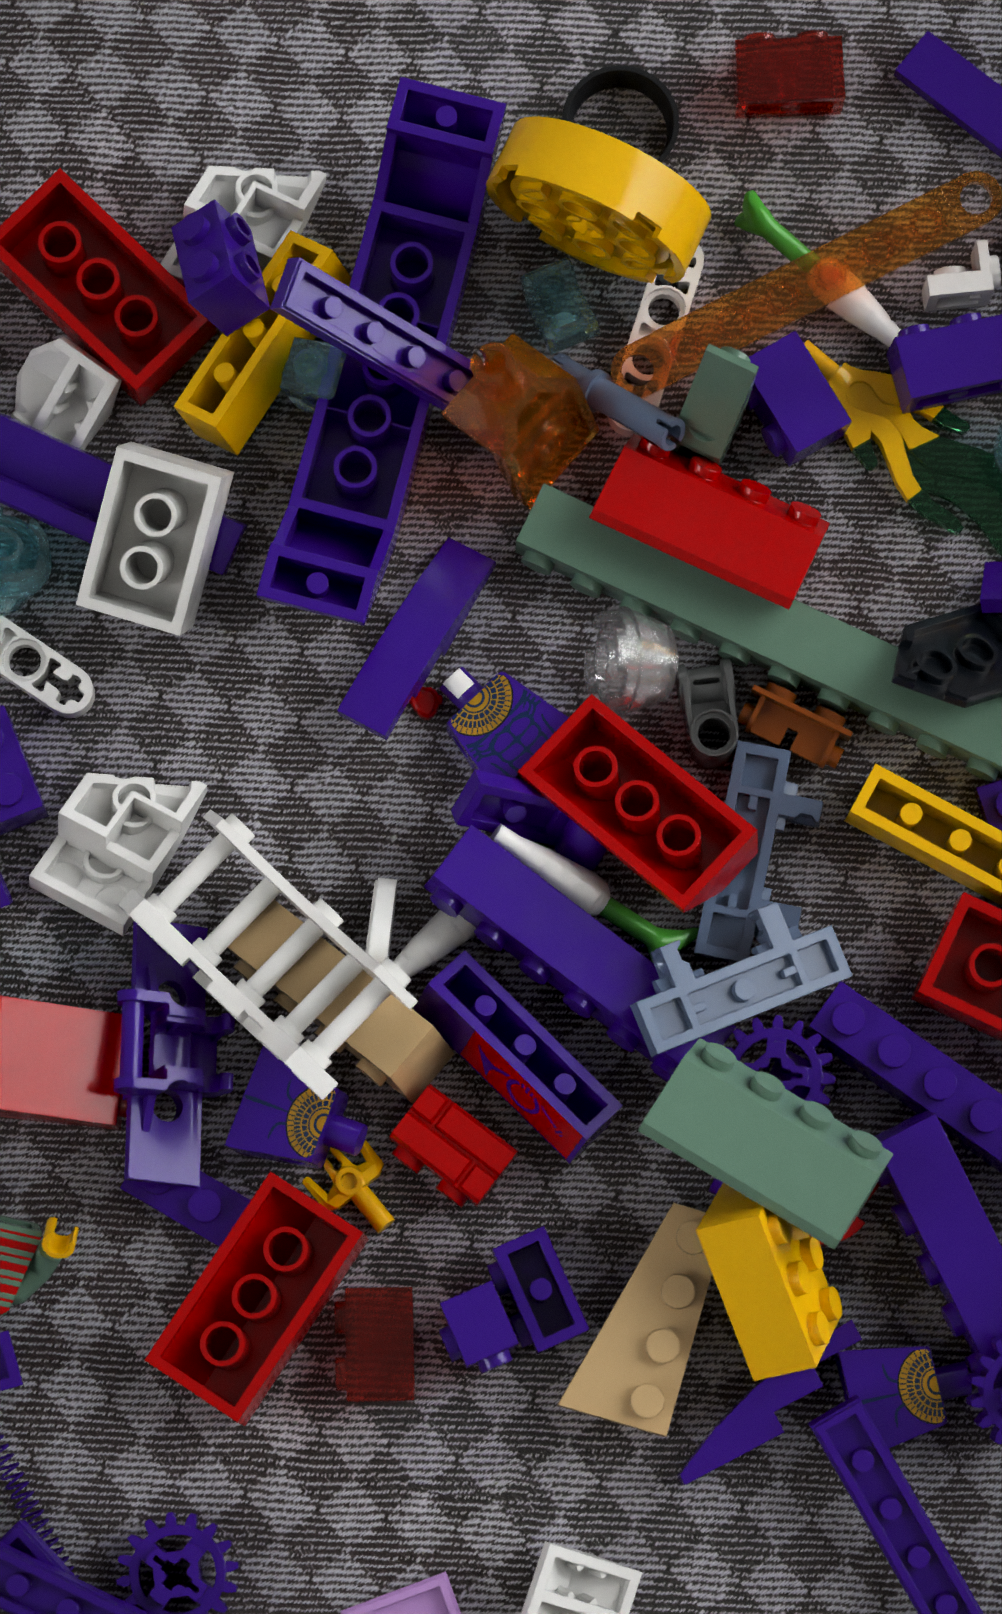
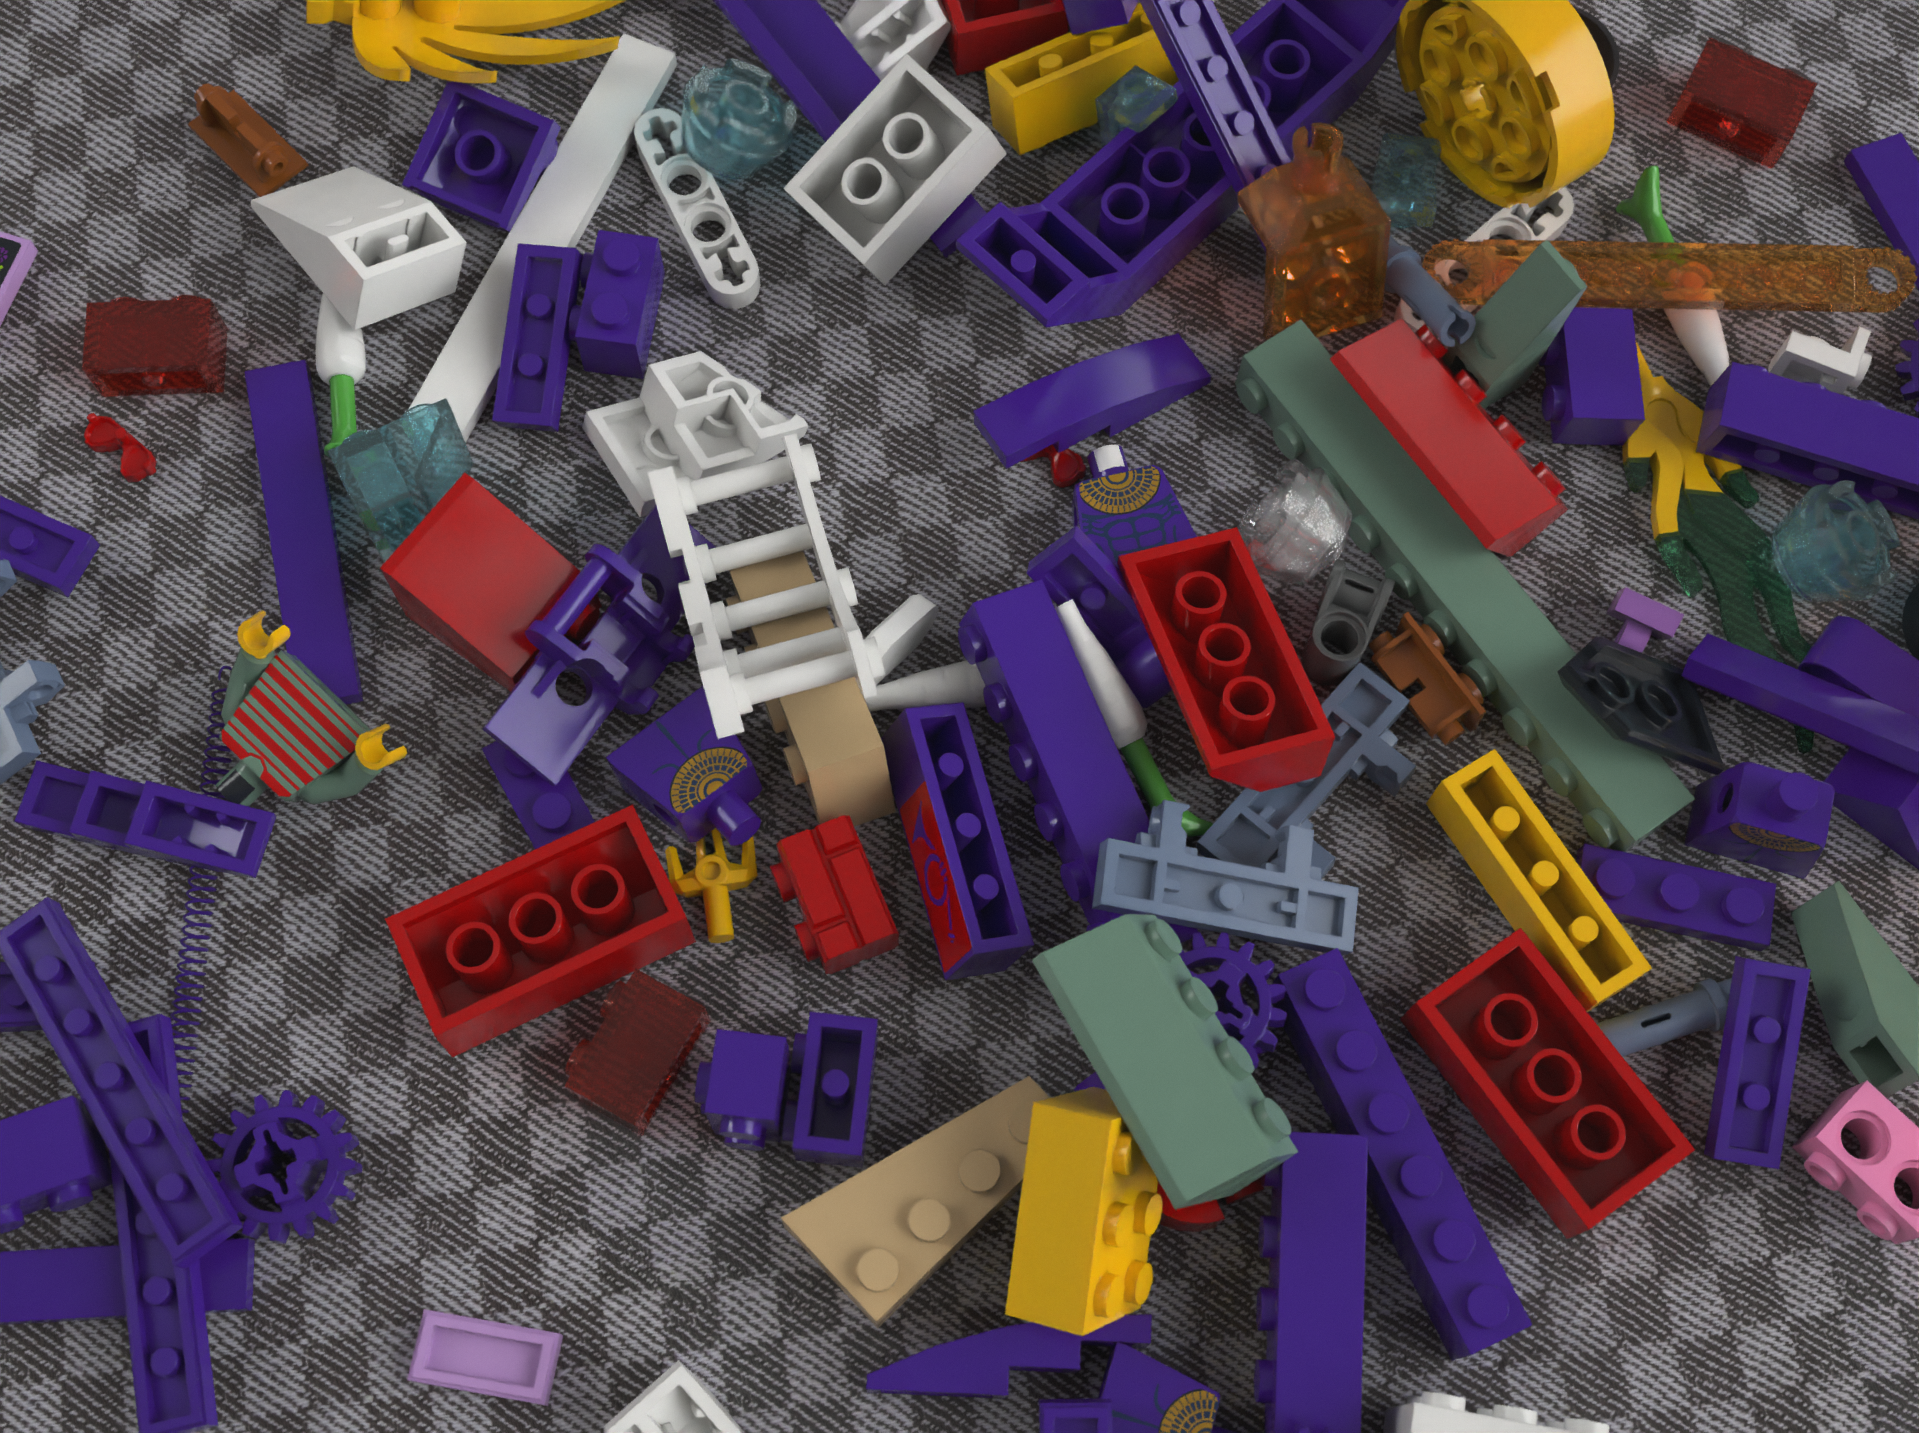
camera: 30 degrees right, 10 degrees down
none -> medium lavender tile [1606,587,1684,653]

